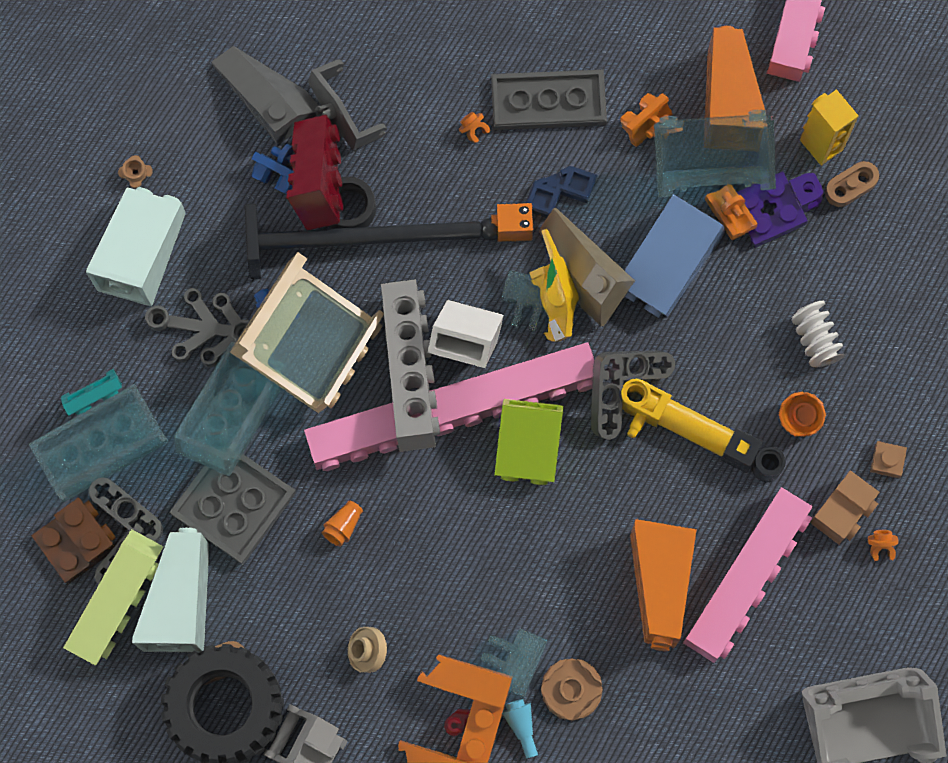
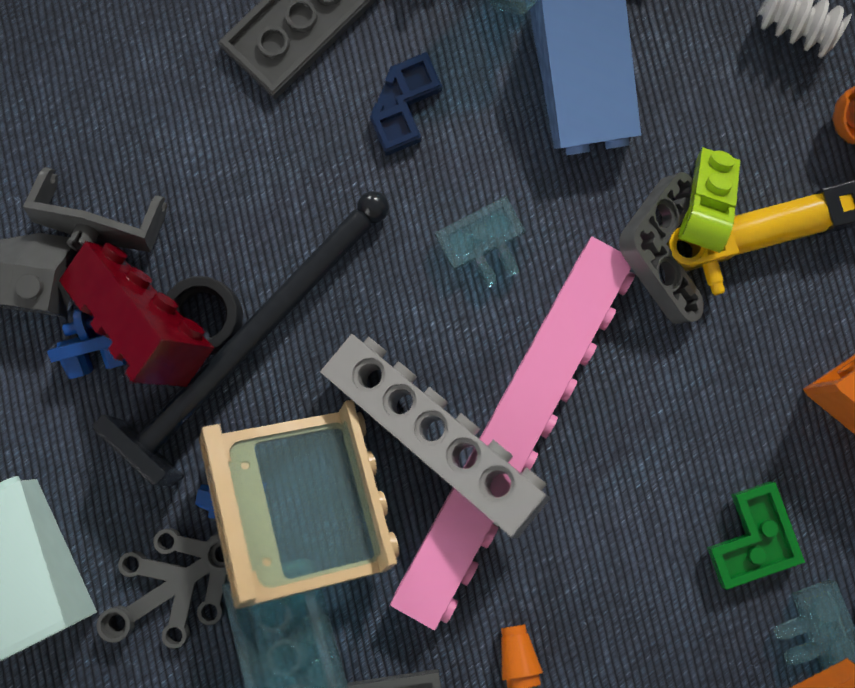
camera: 40 degrees left, 10 degrees up
white brick [427,300,504,368] -> none
orange plate [459,112,490,143] -> none
orange brick [491,203,533,242] -> none
lime brick [495,399,563,485] -> none
yellow animal [529,229,579,342] -> none
dark tan wedge [539,208,635,326] -> none
none -> lime plate [678,147,740,253]
none -> green plate [707,481,805,590]

